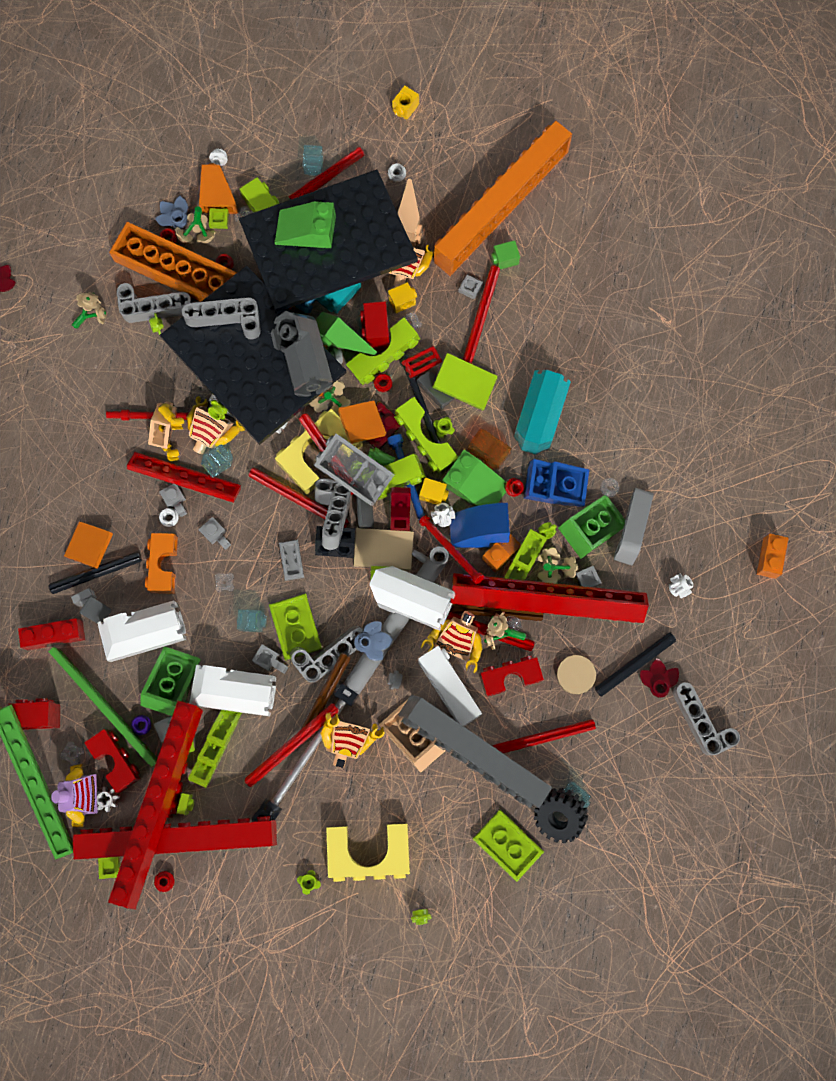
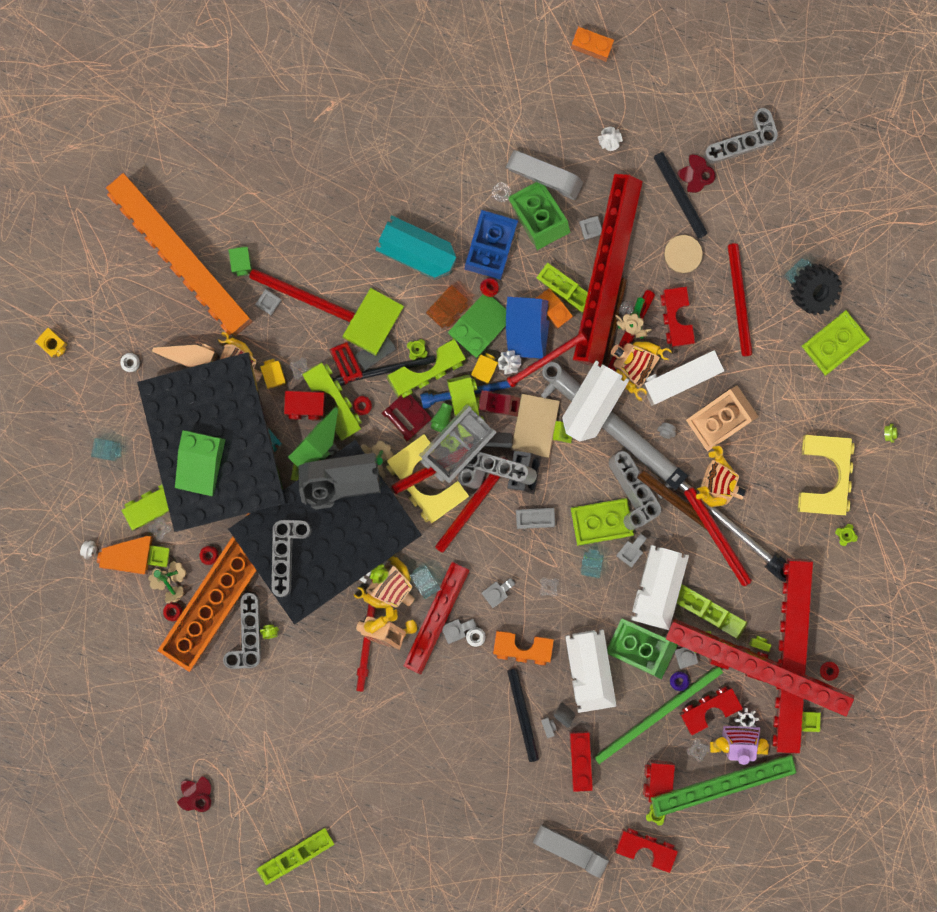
camera: 85 degrees left, 10 degrees up
orange tile [64,521,113,569] -> none
tan plant [72,292,107,329] -> none
sand blue plate [155,196,188,228] -> none
red axle [289,147,364,200] -> none
orange tile [338,401,386,444] -> none
sand blue plate [354,621,393,661] -> none
dark grey brick [398,695,552,808] -> none
lime plate [538,522,557,539] -> none
tan plant [538,547,578,584] -> none

